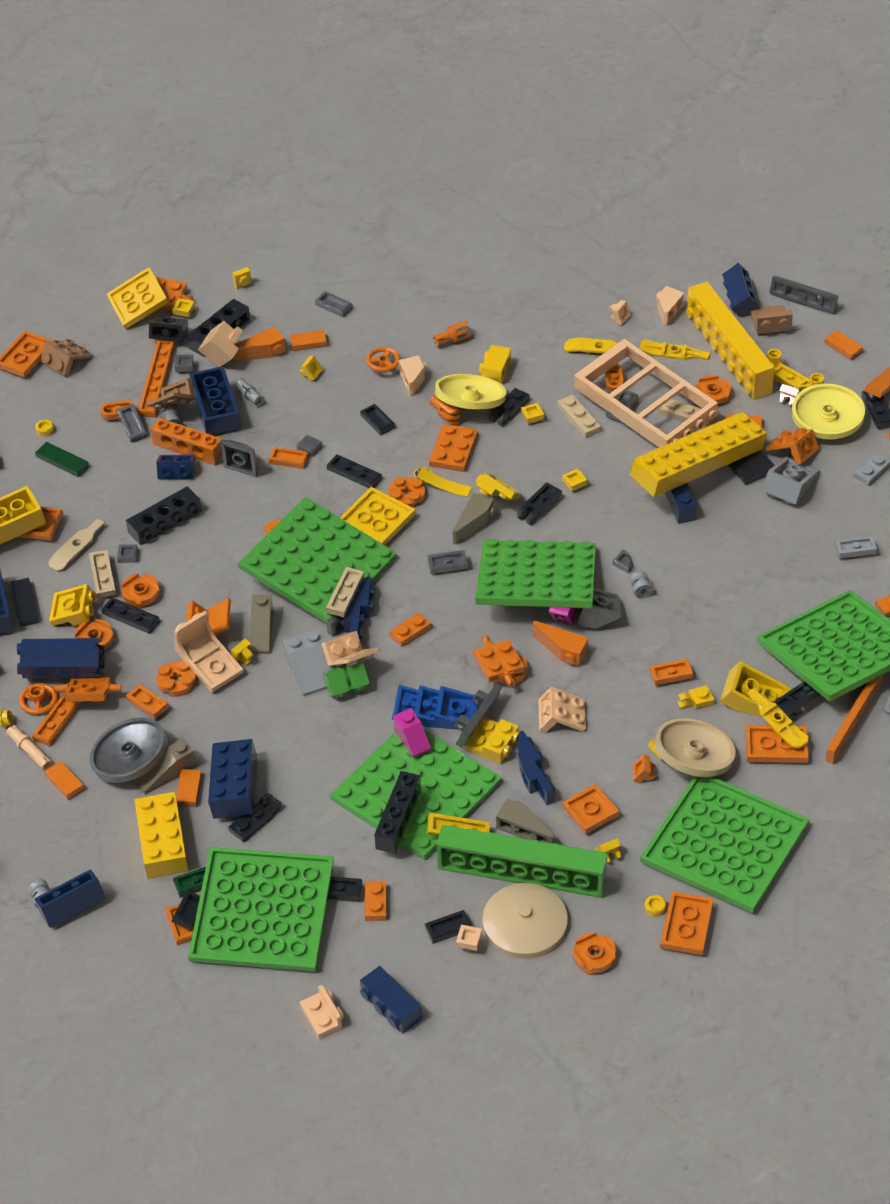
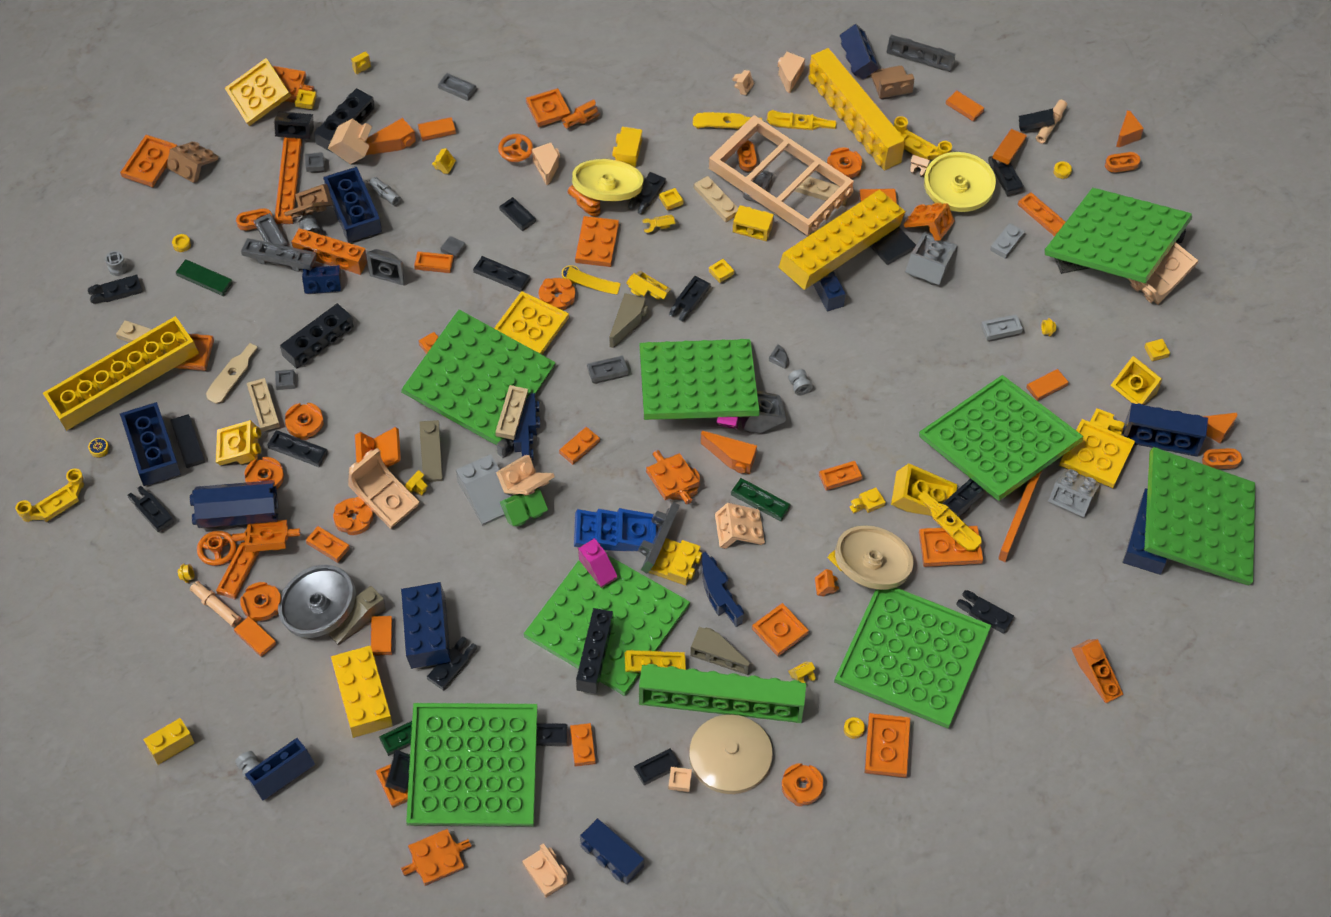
camera: 10 degrees left, 10 degrees up
none -> orange plate [240,582,281,622]
none -> flat silver hinge [241,238,317,271]
none -> orange plate [401,828,471,886]
none -> orange plate [526,88,570,127]
none -> yellow plate [642,214,675,233]
none -> dark green tile [731,478,791,522]
none -> yellow brick [733,205,774,241]
none -> black hinge [956,590,1014,634]

